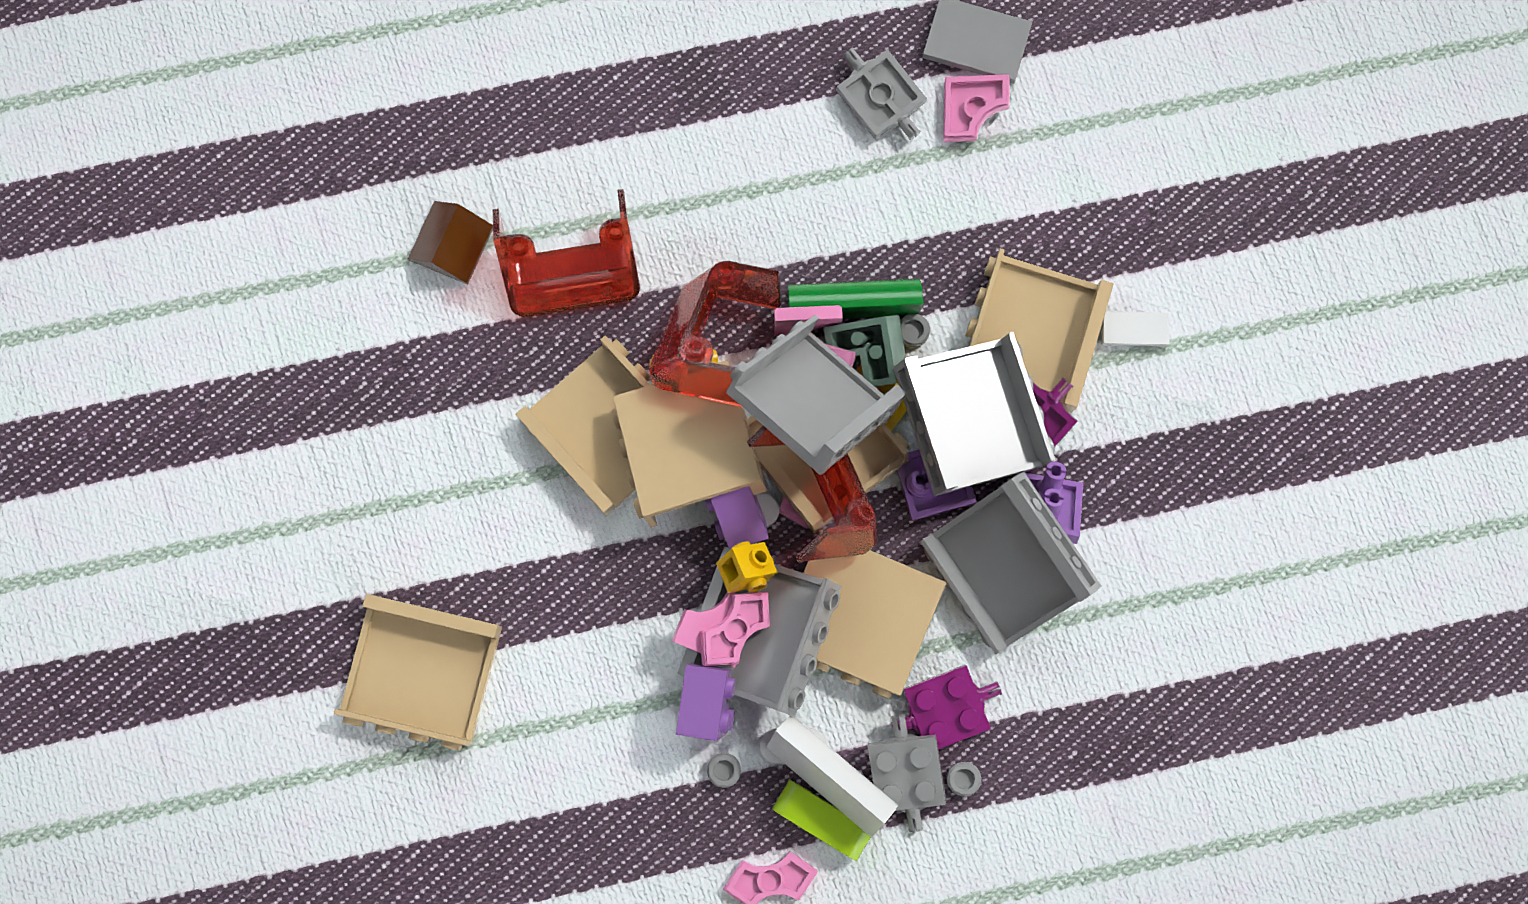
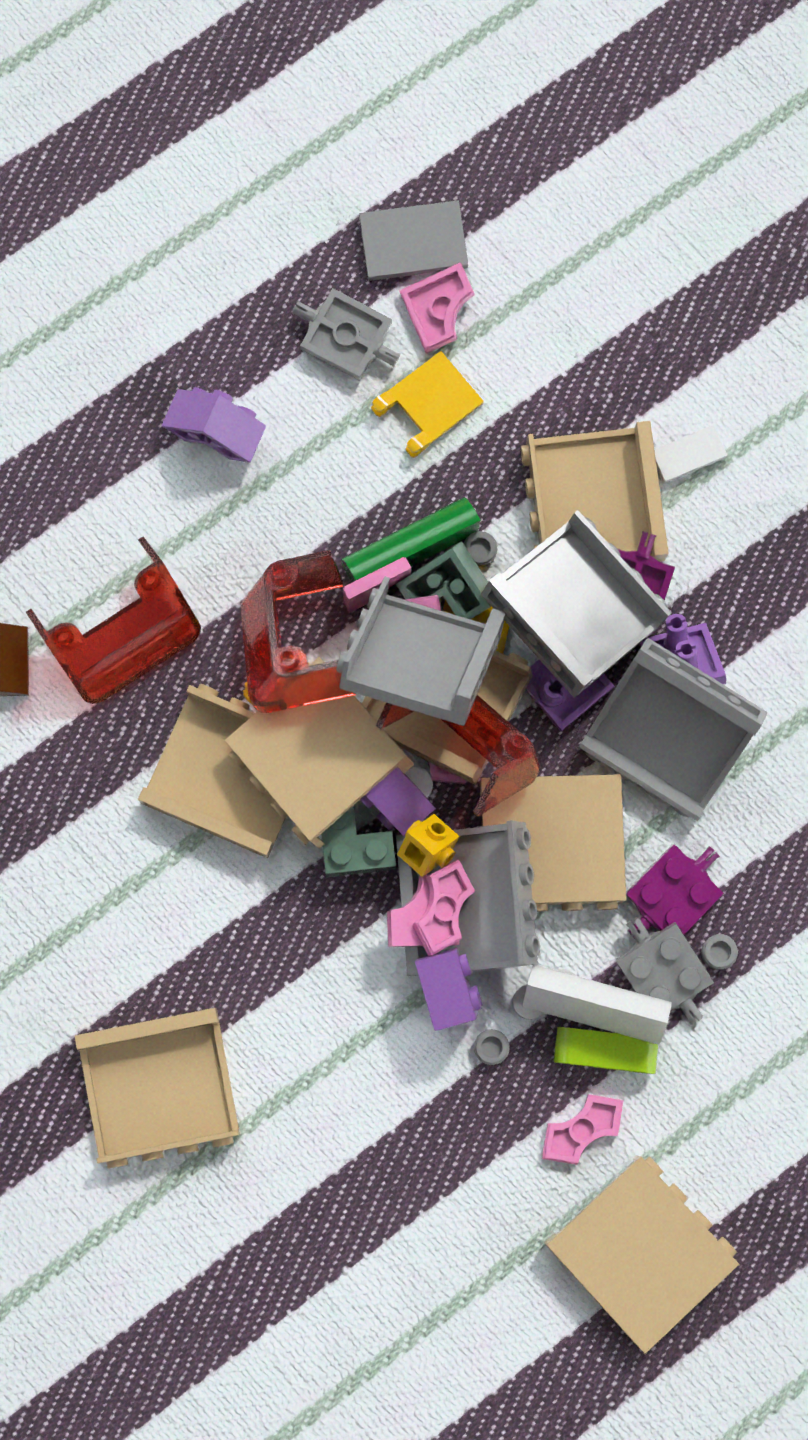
camera: 30 degrees left, 0 degrees up
none -> medium lavender brick [161,387,266,462]
none -> sand green brick [321,806,396,878]
none -> yellow flag [371,351,484,458]

